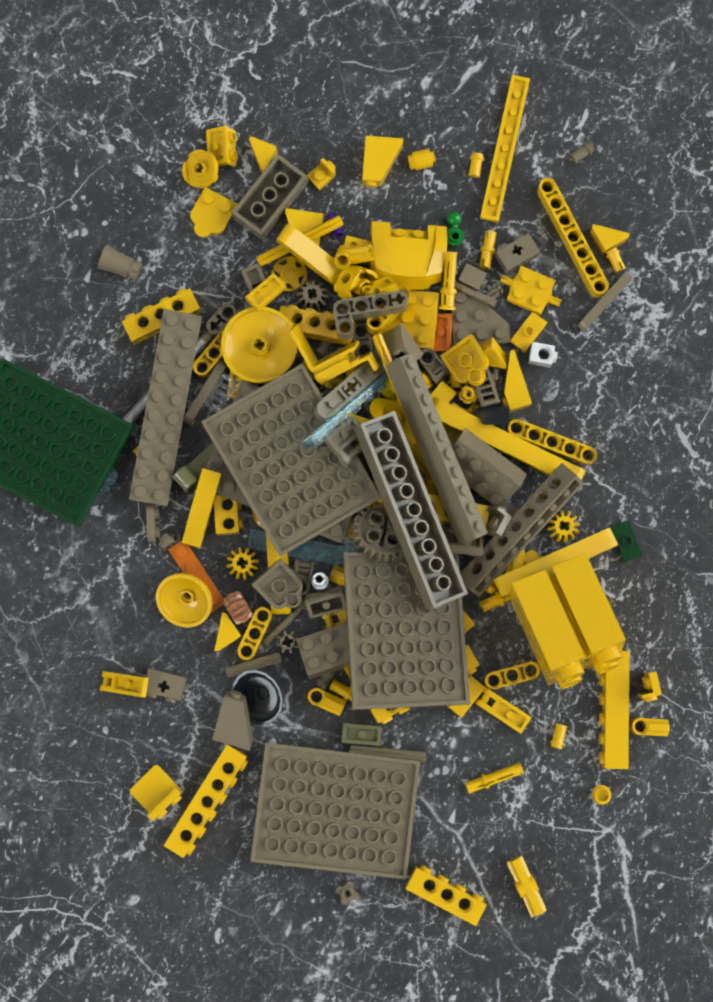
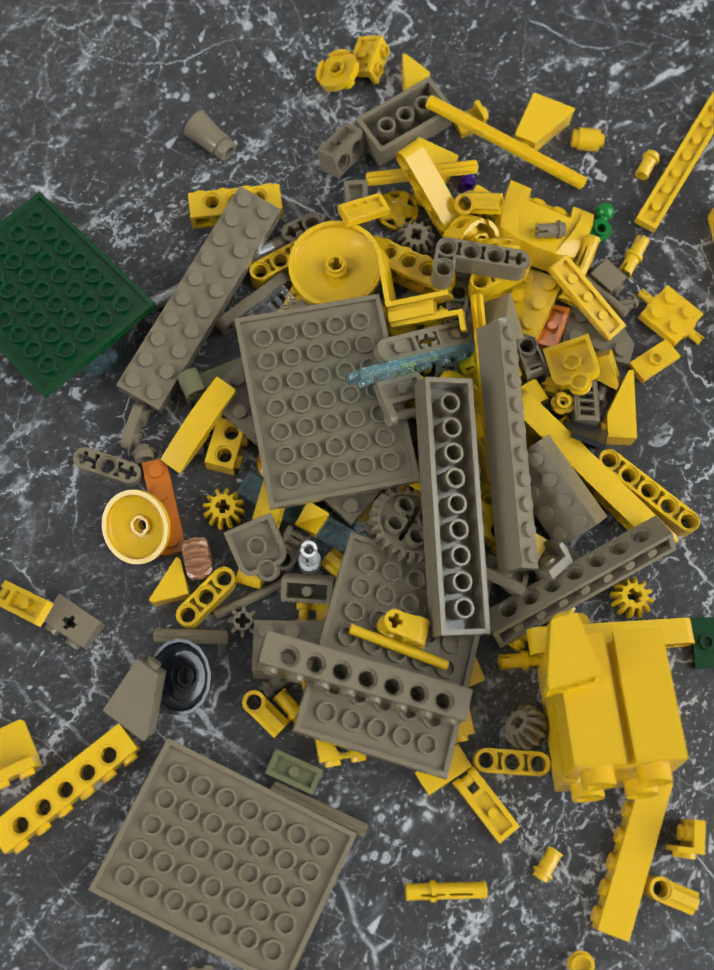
camera: 15 degrees right, 10 degrees down
yellow plate [190,187,238,238] -> none
dark tan brick [495,233,540,275] -> none
white brick [528,342,558,368] -> none
none -> dark tan beam [73,447,143,486]
none -> dark tan brick [255,630,473,727]
none -> yellow slope [295,503,329,538]
none -> dark tan brick [317,122,367,178]
none -> yellow bar [348,624,449,670]
none -> yellow piece [376,609,430,649]
none -> yellow axle [425,95,587,189]
none -> dark tan gear [503,705,548,751]
none -> dark tan pin [535,220,566,239]
none -> yellow slope [543,612,603,698]
none -> yellow tile [547,254,626,342]

